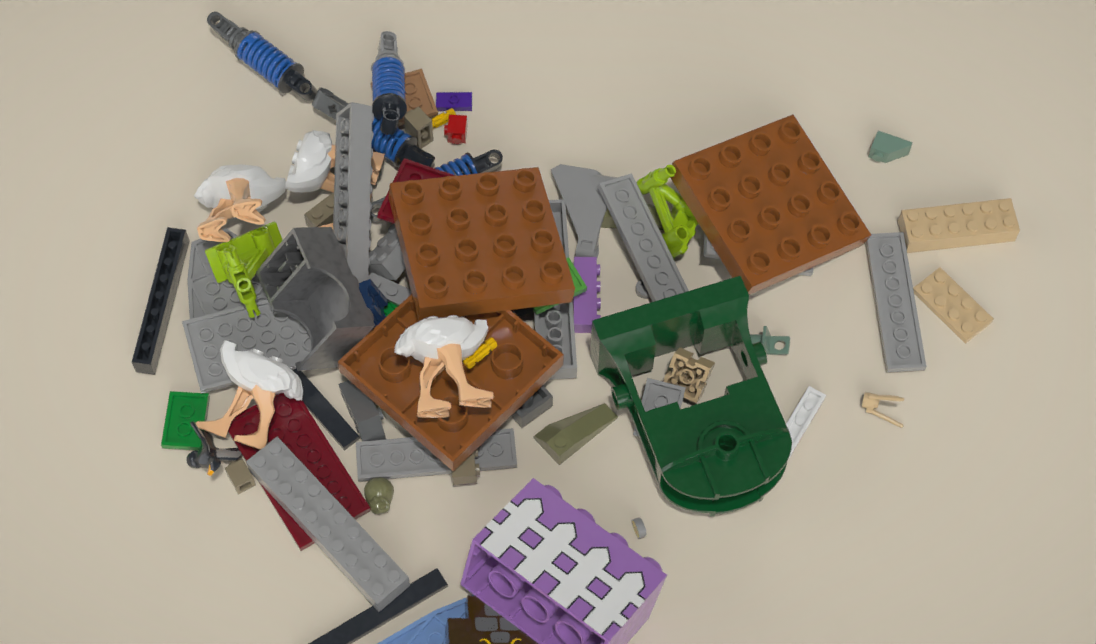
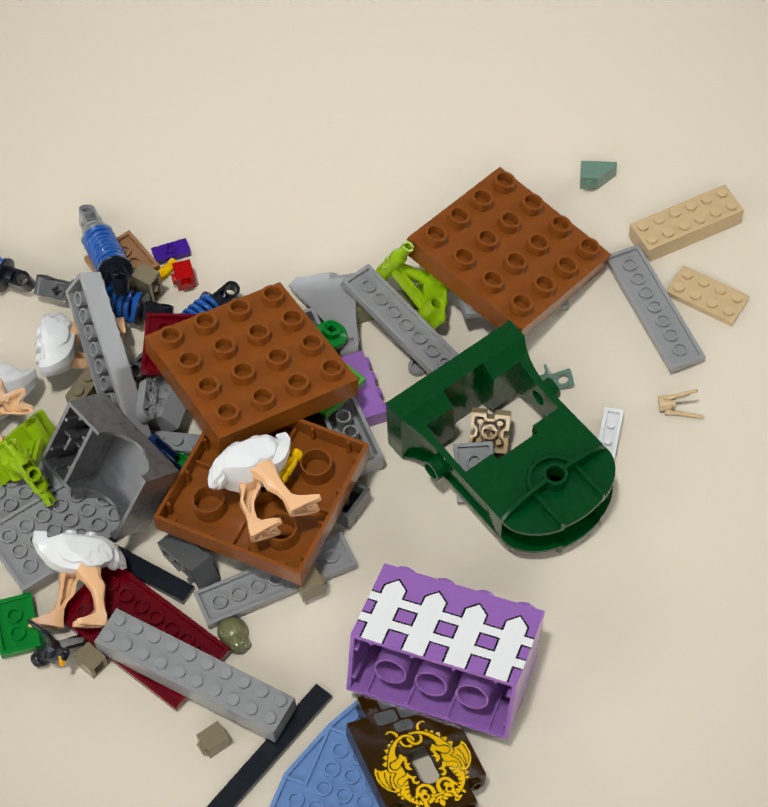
camera: 15 degrees left, 5 degrees down
olive wedge [533,403,618,465] -> none
light grey tile [632,517,647,539] -> none
none -> light grey beam [135,378,158,424]
none -> dark tan brick [196,721,231,759]
none -> green piece [316,320,348,348]

